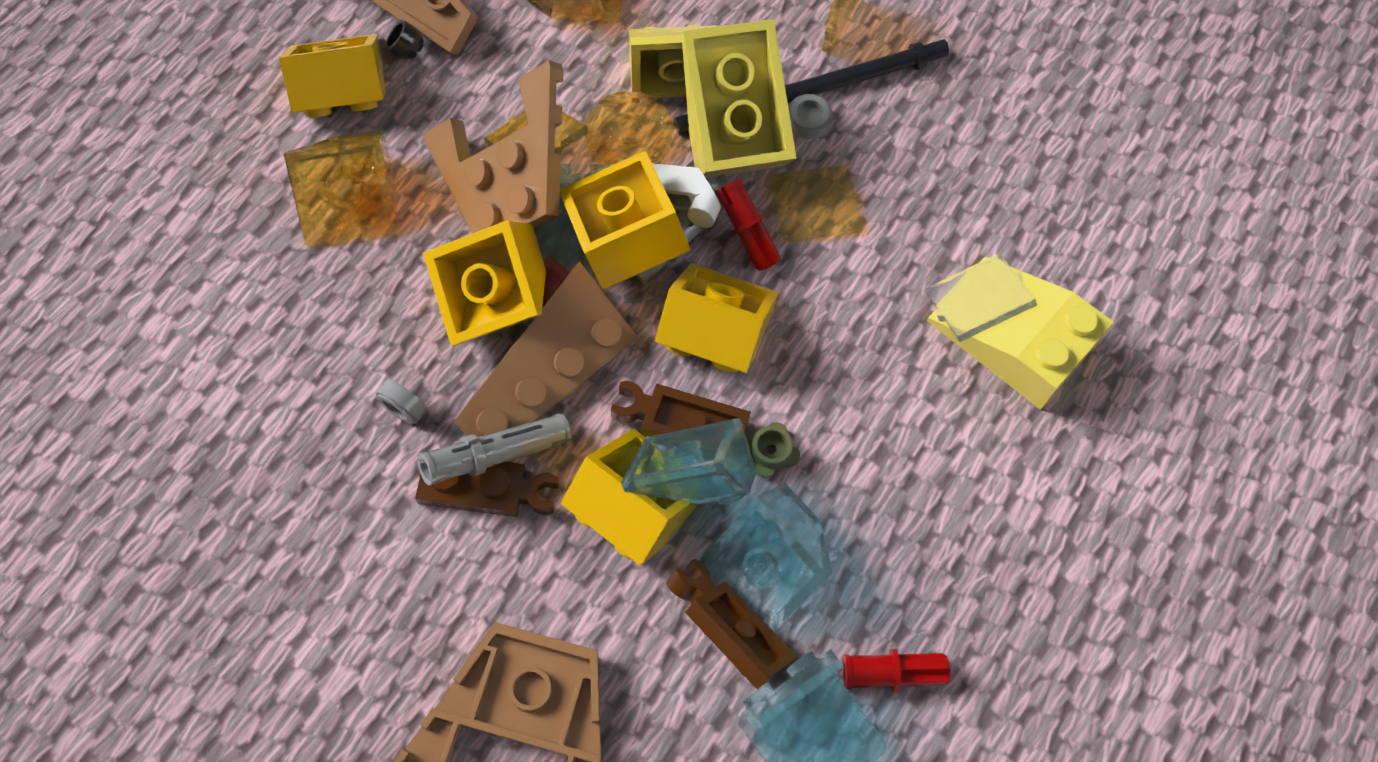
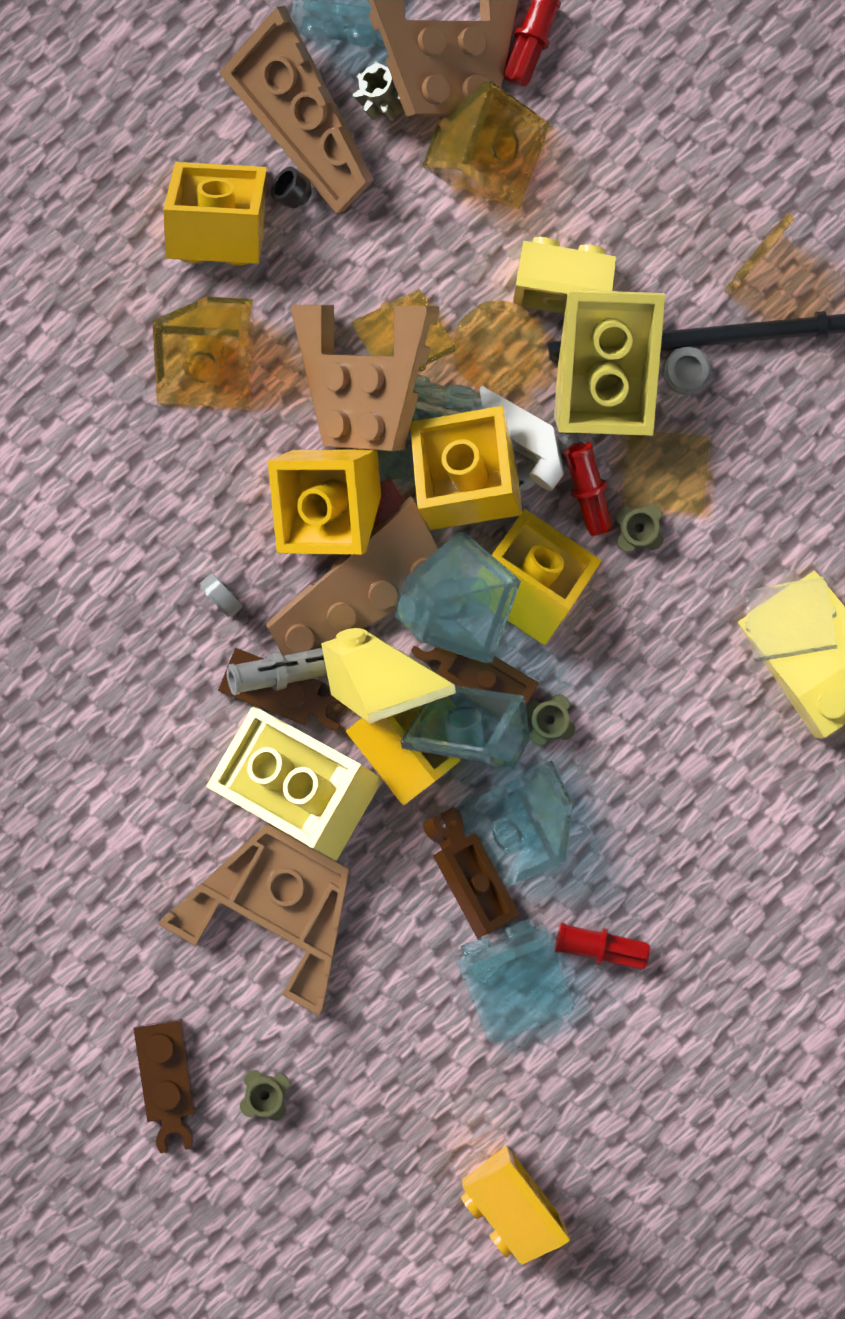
camera: 20 degrees right, 20 degrees up
none -> light yellow slope [206,706,383,861]
none -> light yellow slope [321,628,456,723]
none -> clear light blue slope [394,532,521,663]
none -> olive plate [616,504,664,552]

